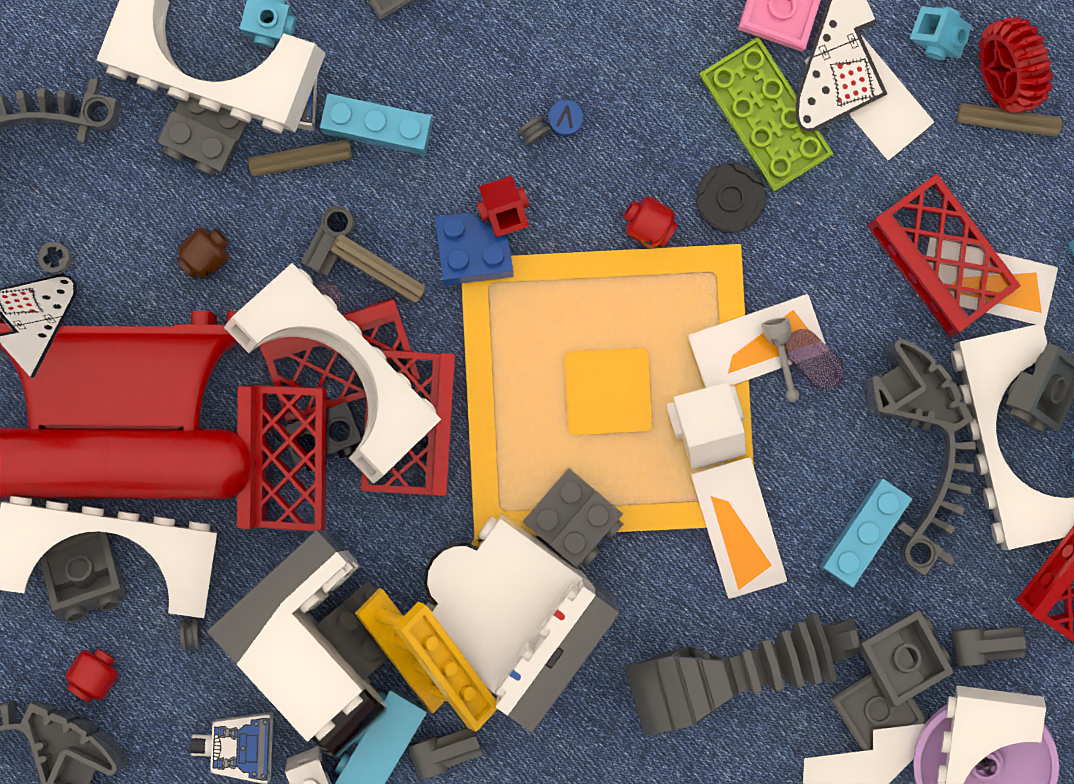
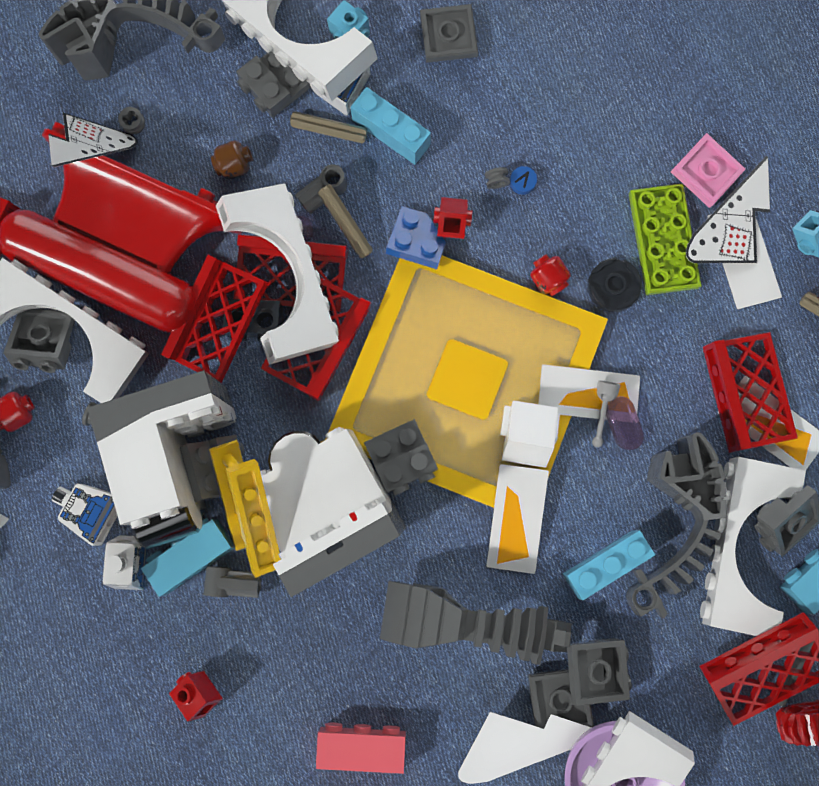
camera: 30 degrees right, 5 degrees down
dark grey piece [952,626,1026,666] -> none

